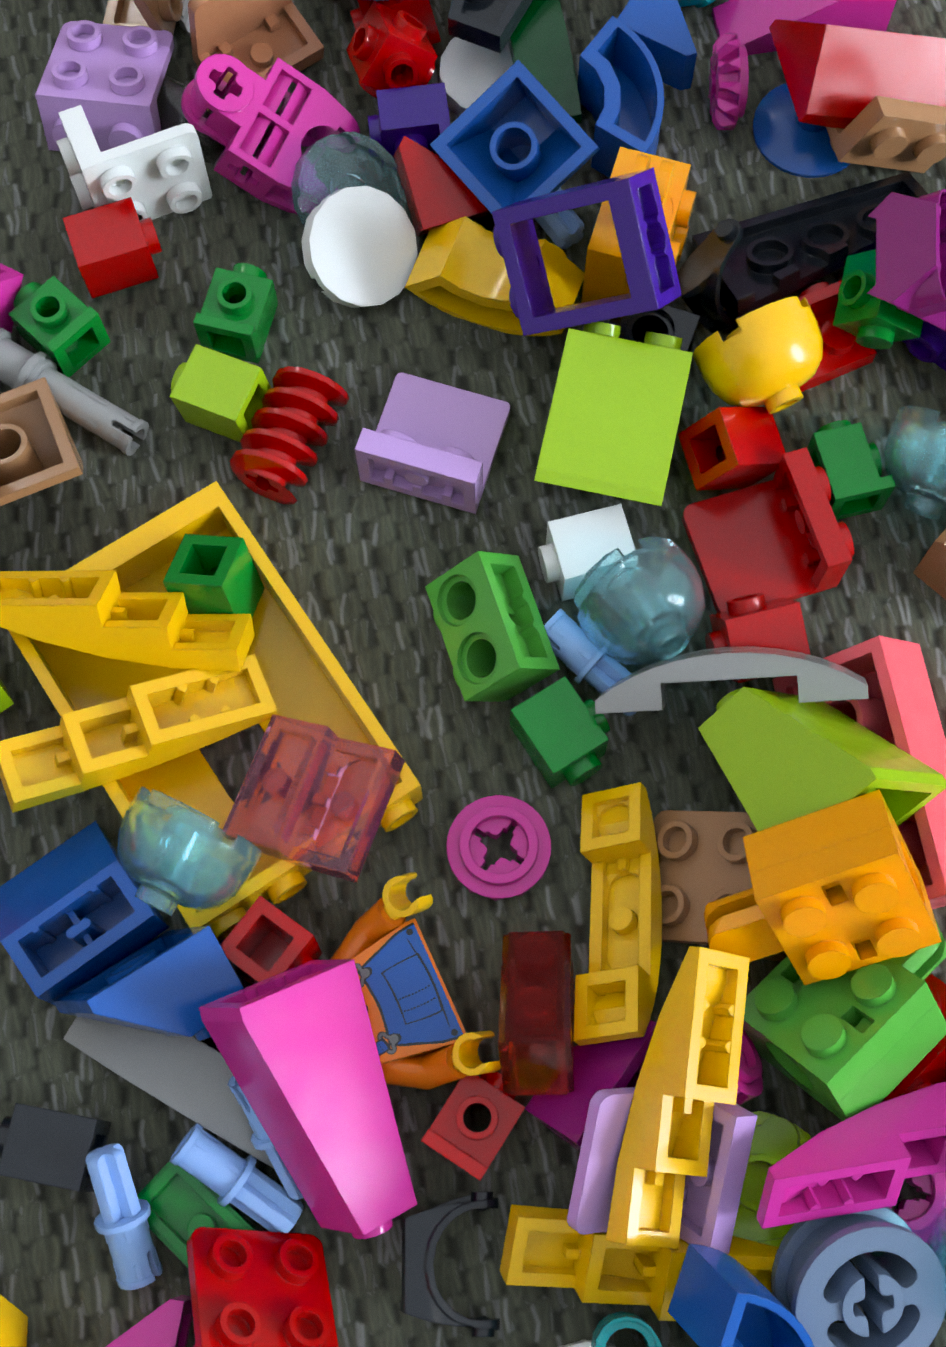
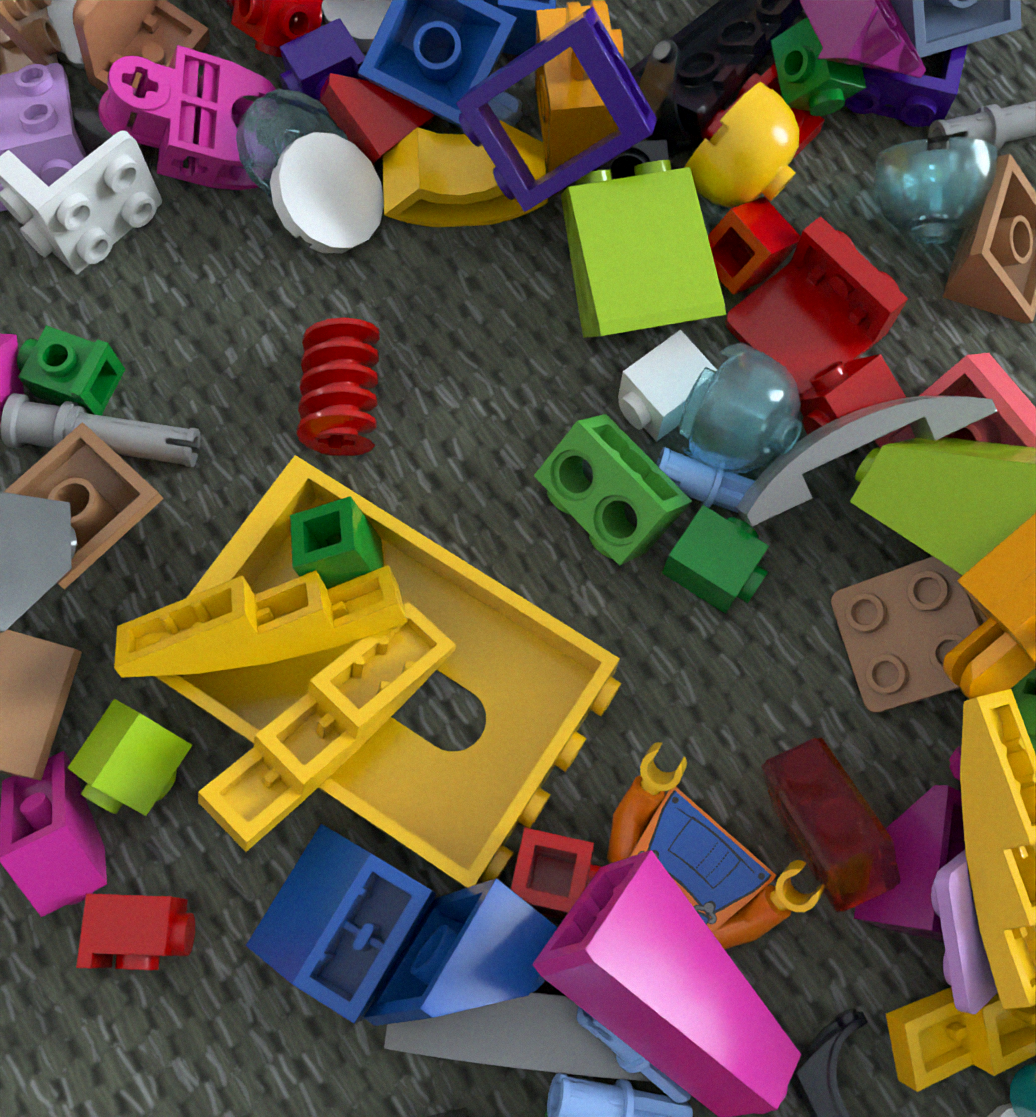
camera: 25 degrees left, 0 degrees up
red brick [62,197,163,299] -> none
clear light blue cylinder [117,786,262,916] -> none
lime brick [169,344,271,442] -> none
green brick [193,263,278,364] -> none
clear pink slope [221,714,405,883] -> none
lavender bracket [355,372,510,514] -> none
red brick [421,1072,525,1181] -> none
dark pink gear [447,795,551,901] -> none
yellow slope [573,782,662,1046] -> none
green brick [807,420,896,520] -> none

